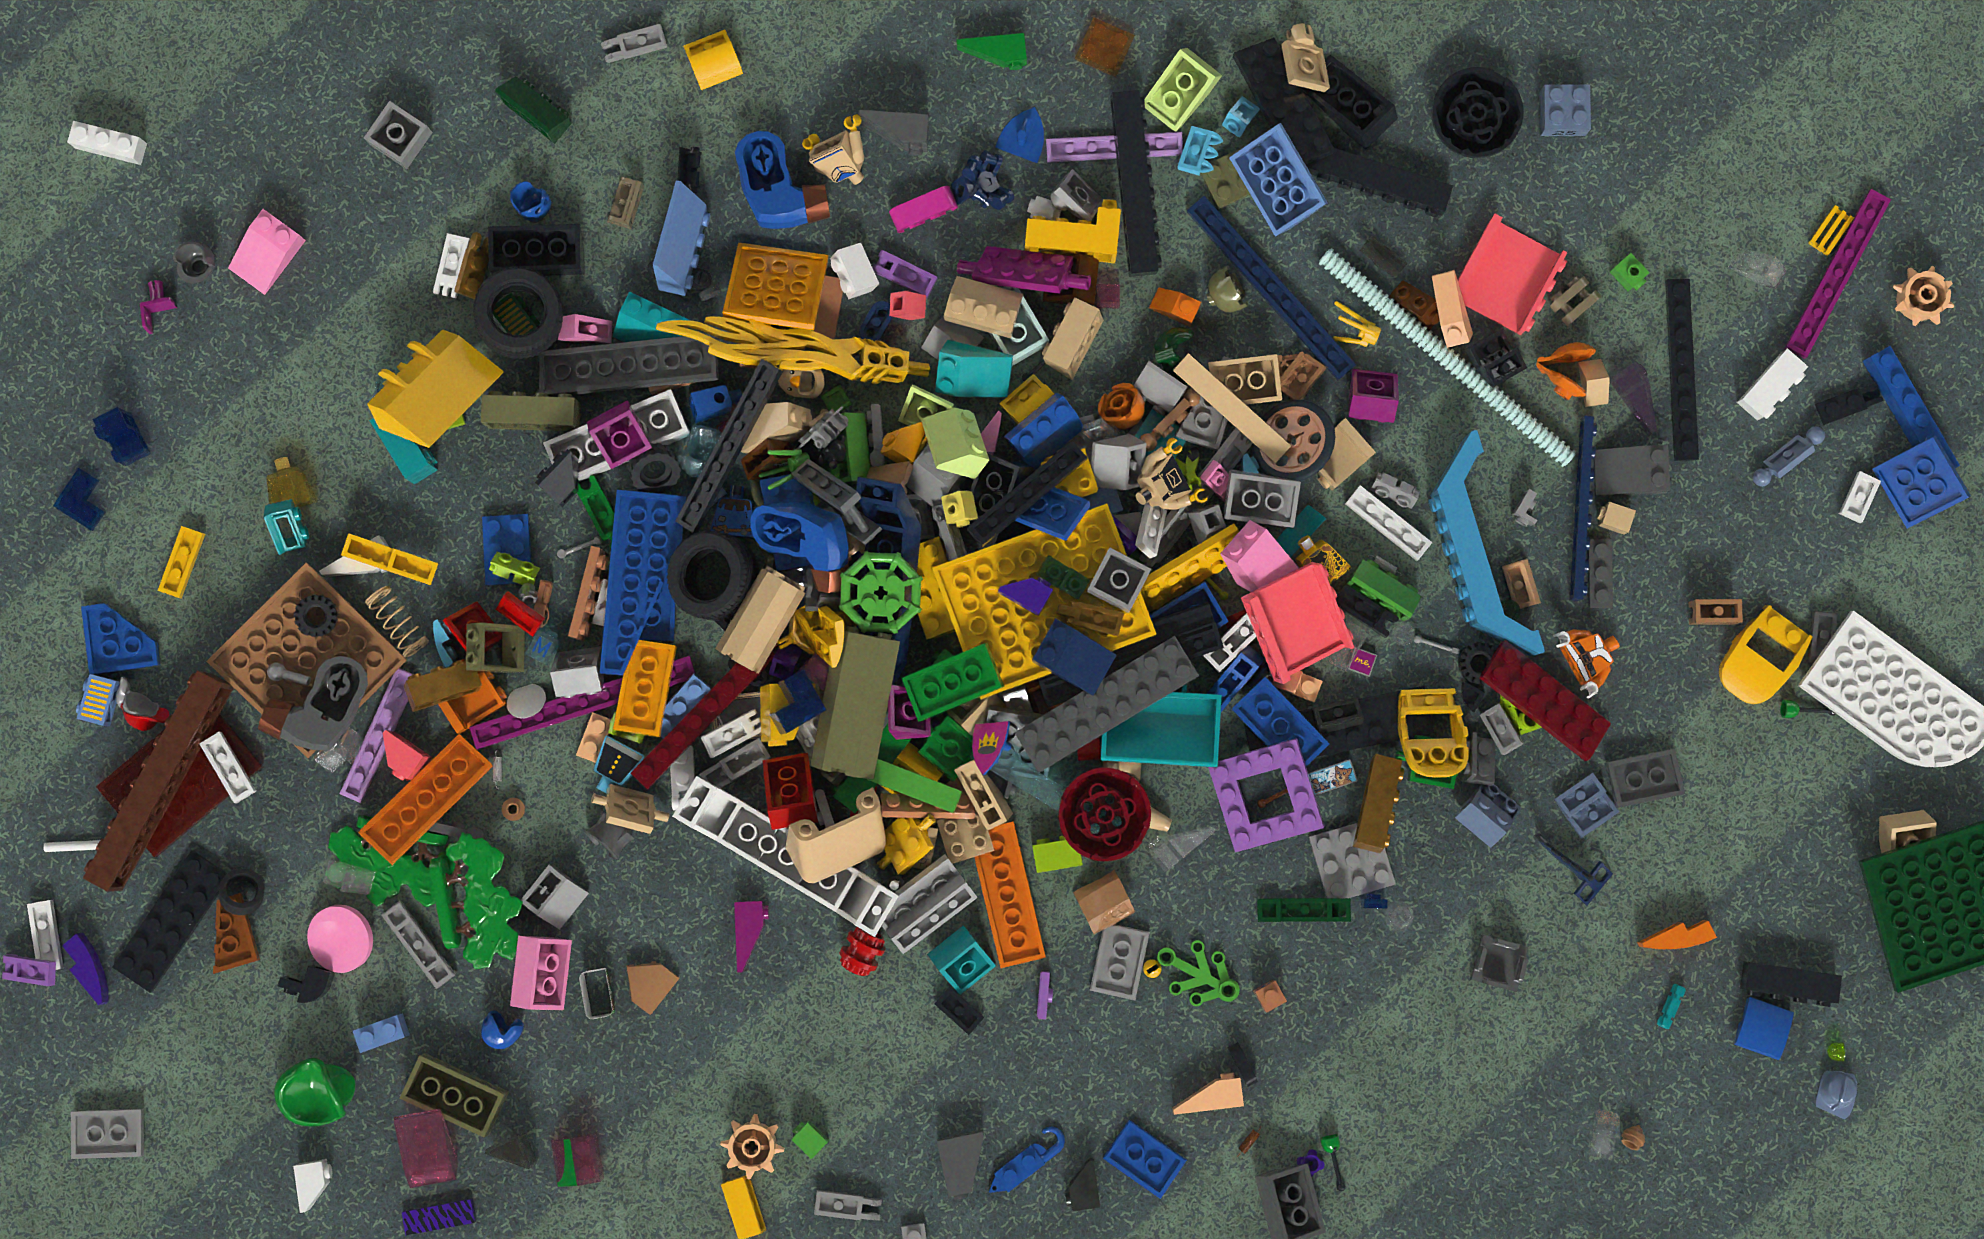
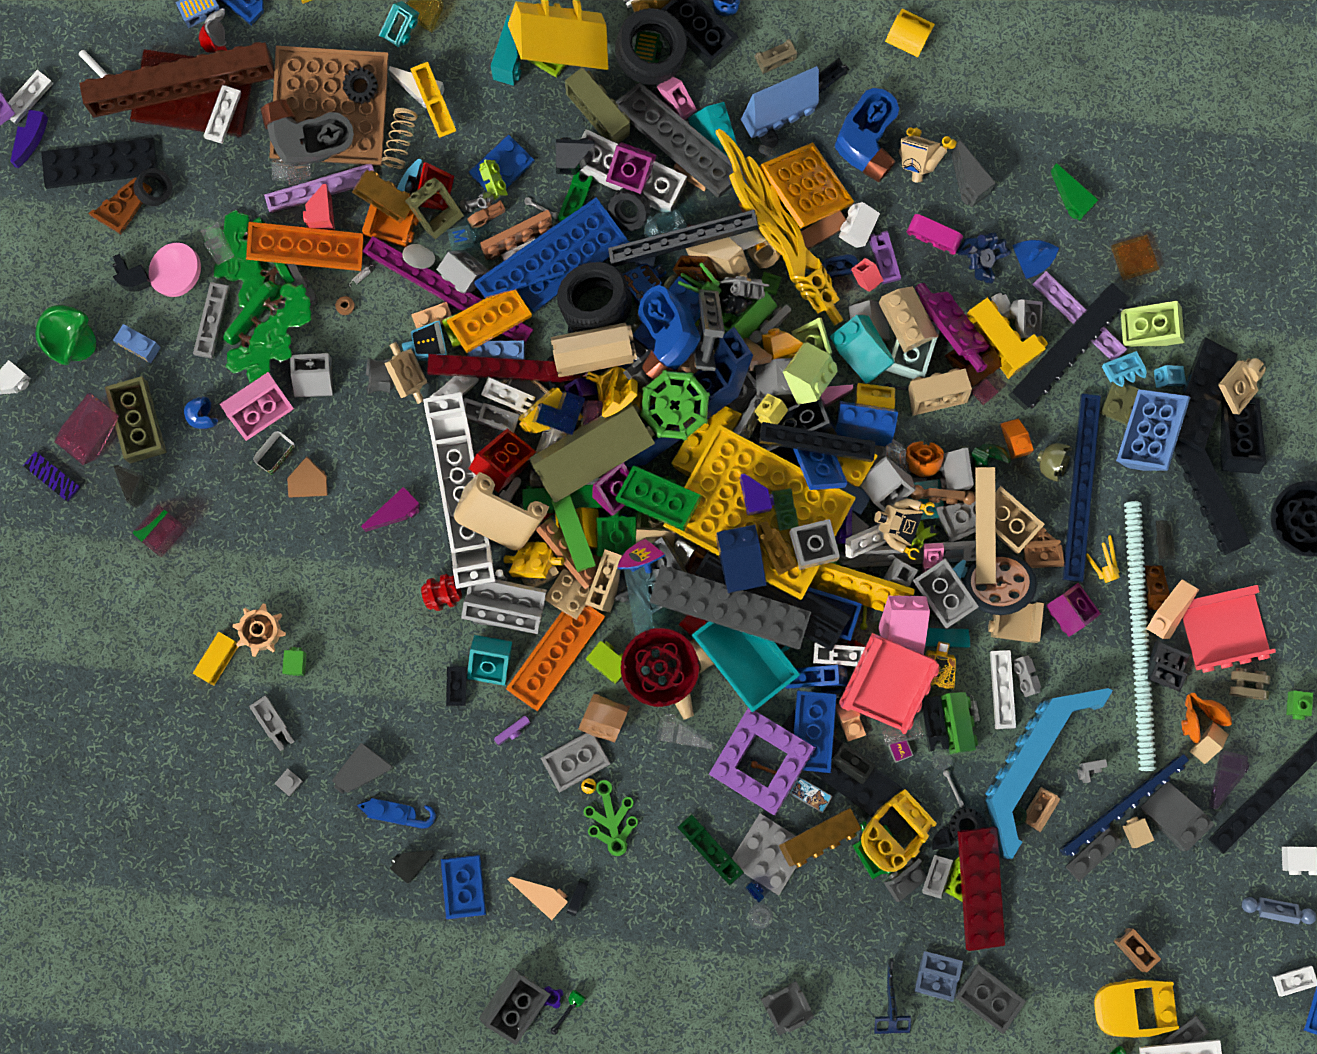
camera: 40 degrees right, 5 degrees down
light grey bar [267,663,311,686] -> none
red tile [496,591,545,637] -> none
blue torso [689,385,742,423] -> none
dark orange piece [1237,1126,1262,1157] -> none
nougat brick [1253,980,1287,1013] -> none
sand blue slope [1455,784,1521,848] -> none
torso [1553,629,1620,698] -> none
none -> white sticker [729,230,766,250]

